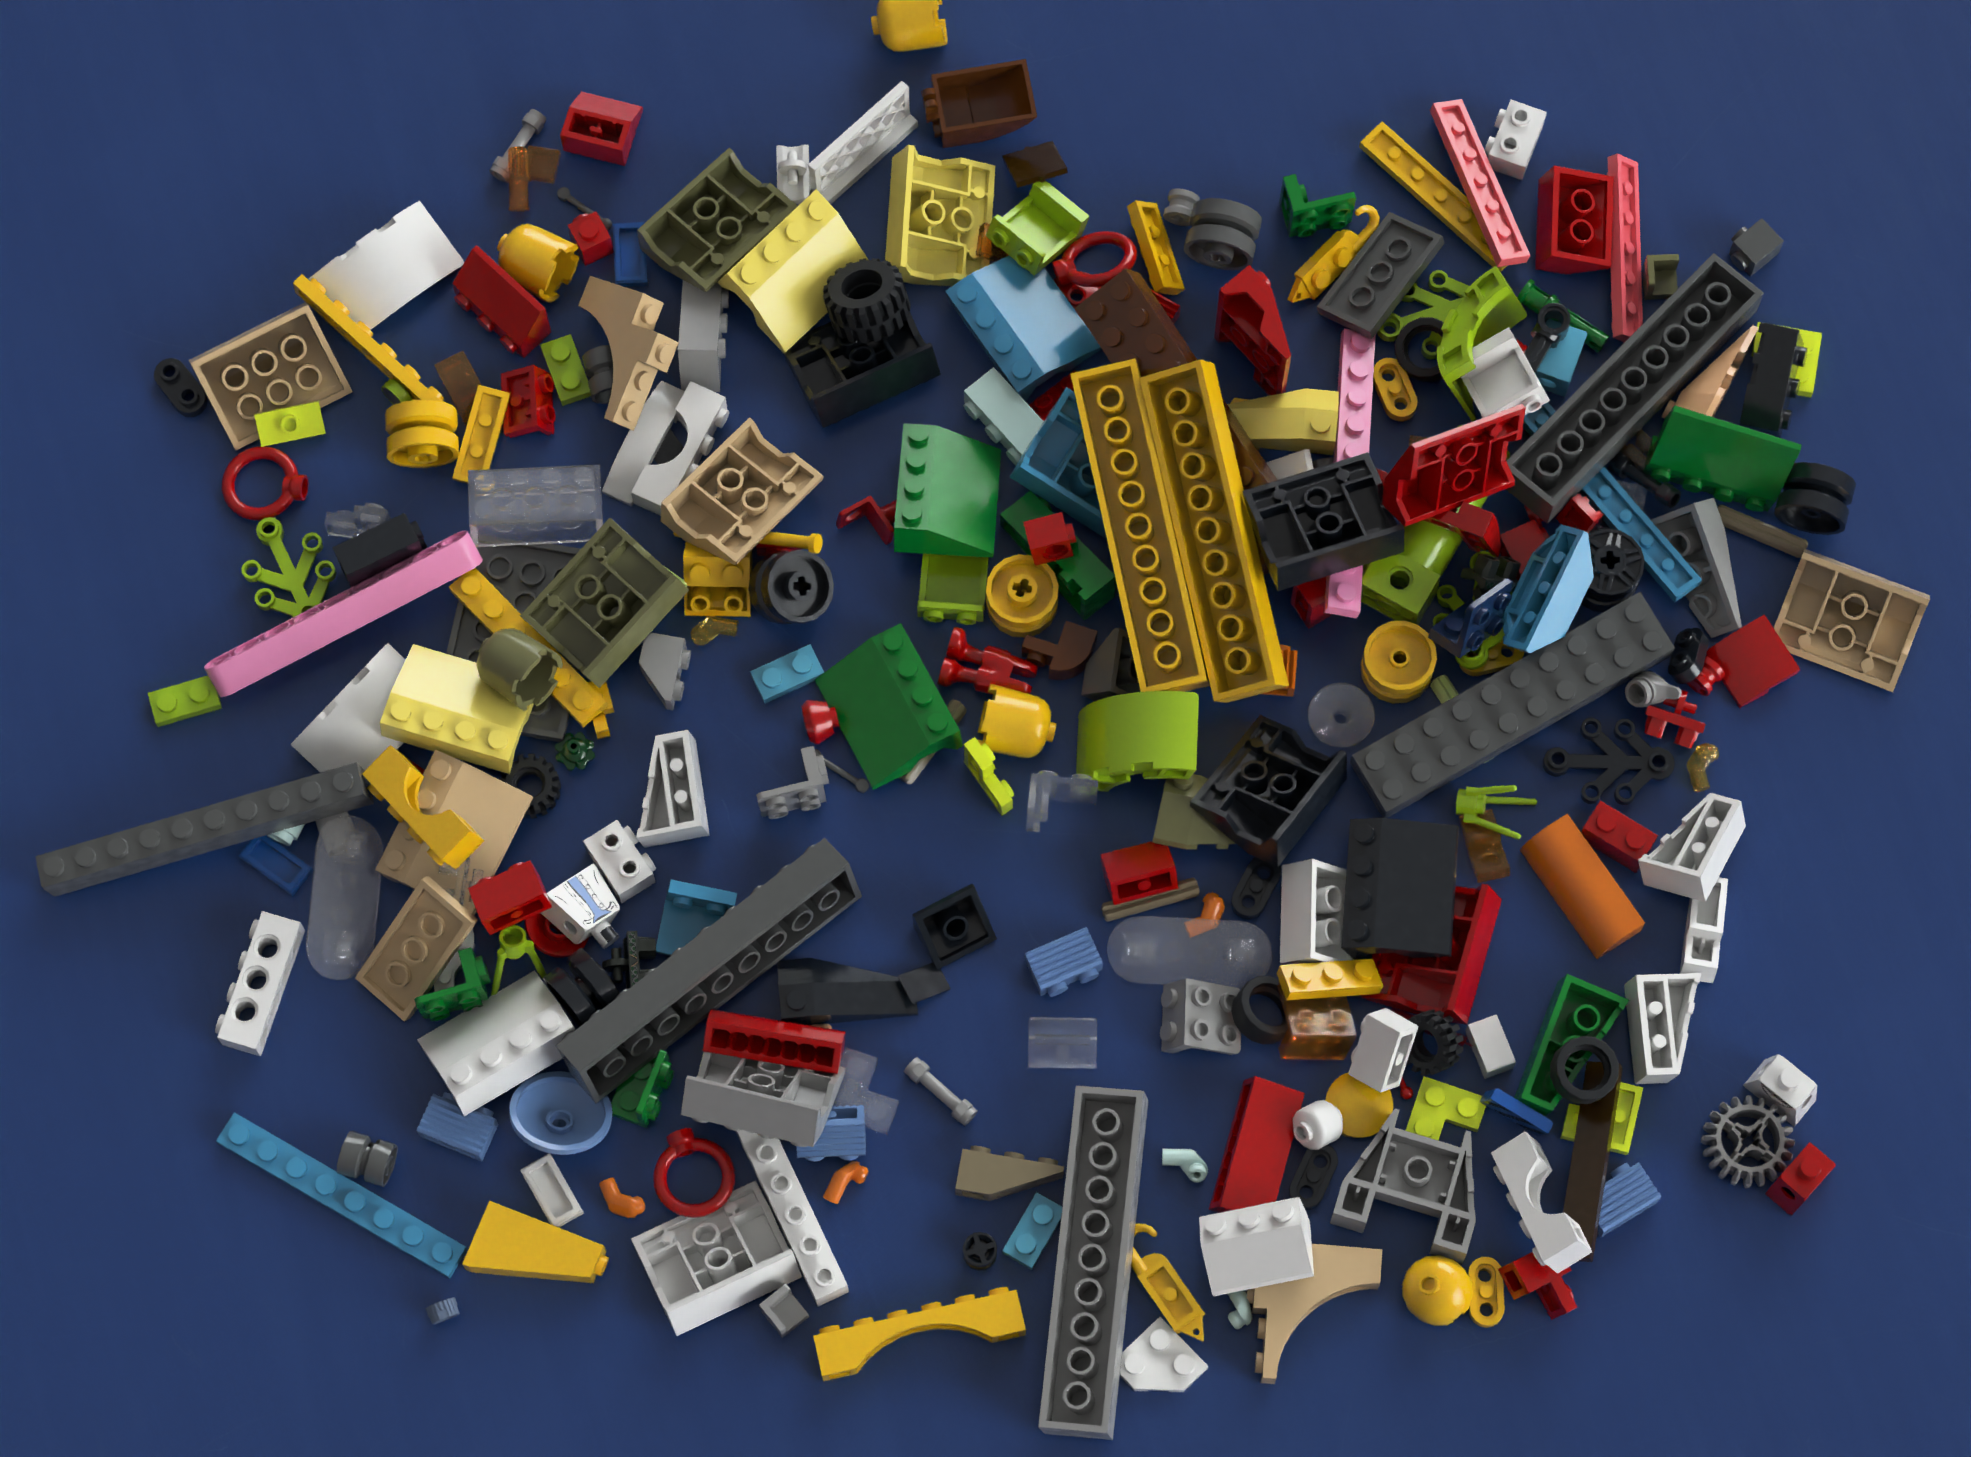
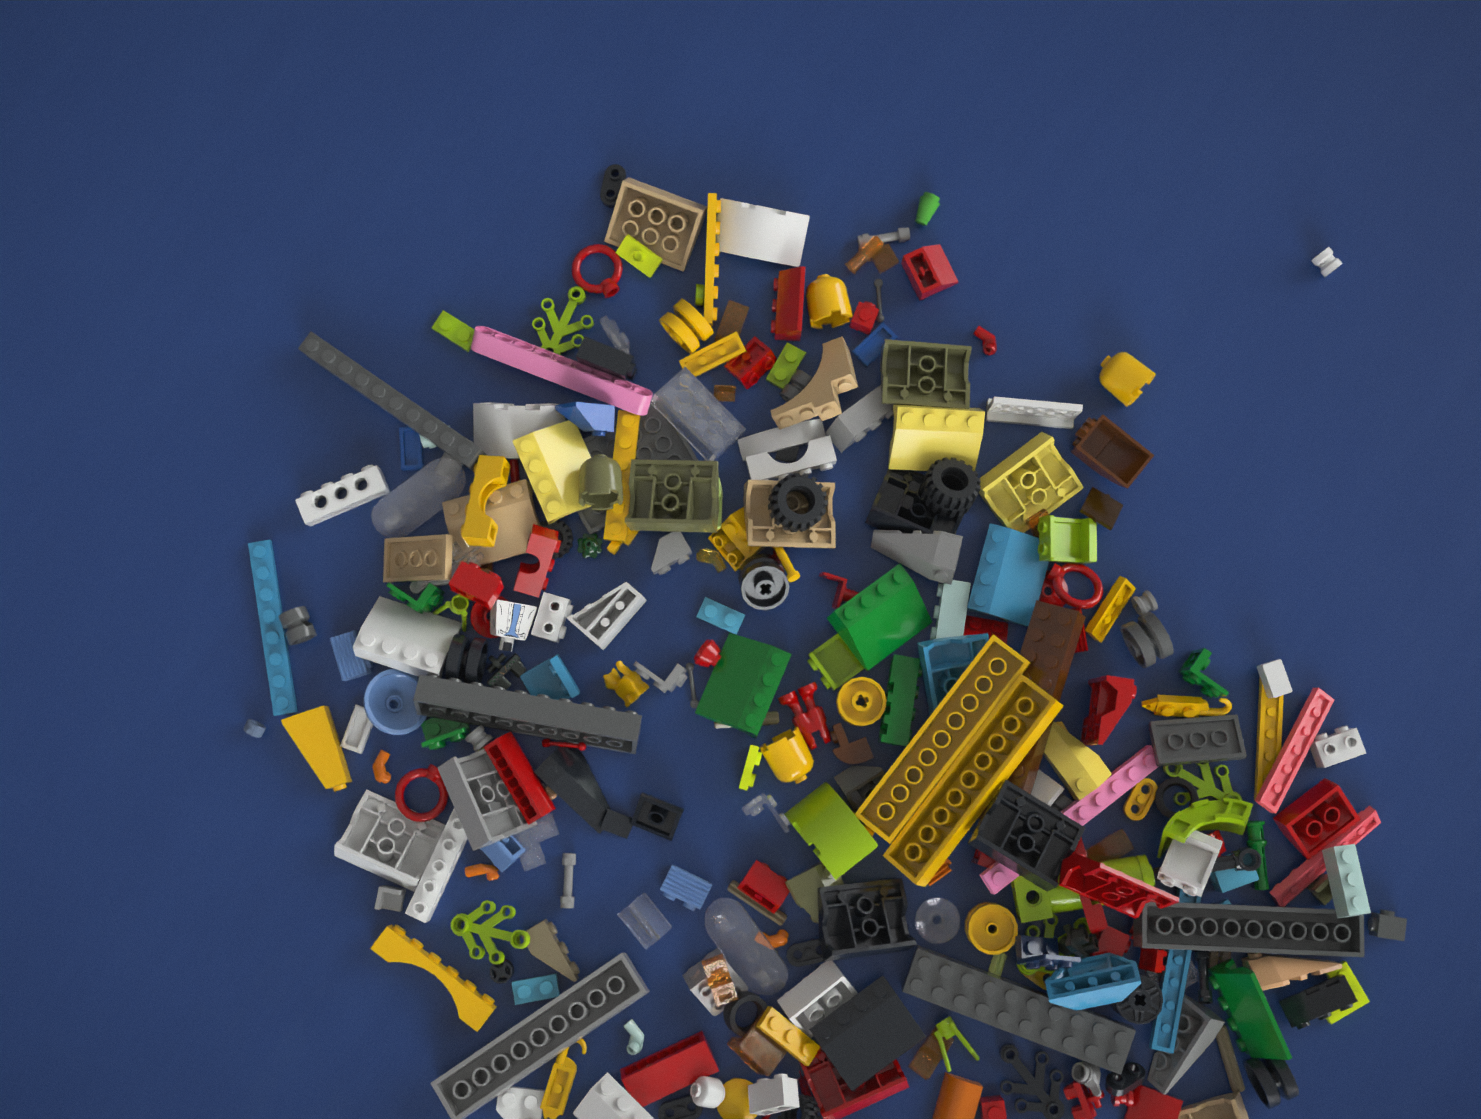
camera: 50 degrees right, 10 degrees up
white hips [776,145,810,204] -> none
red brick [1023,512,1077,566] -> none
none -> lime plant [451,900,530,964]
none -> light grey wheel [465,725,493,752]
none -> arch [513,524,561,598]
none -> red hinge [542,739,586,751]
none -> slope [555,402,615,437]
none -> yellow animal [603,661,649,707]
none -> clear orange slope [701,953,738,1007]
none -> clear orange tile [713,385,736,402]
none -> black tyre [768,473,828,533]
none -> light grey wedge [871,530,963,585]
none -> bright green cone [915,192,940,226]
none -> red arm [973,326,997,355]
none -> white piece [1257,659,1293,698]
none -> light aqua brick [1322,844,1371,918]

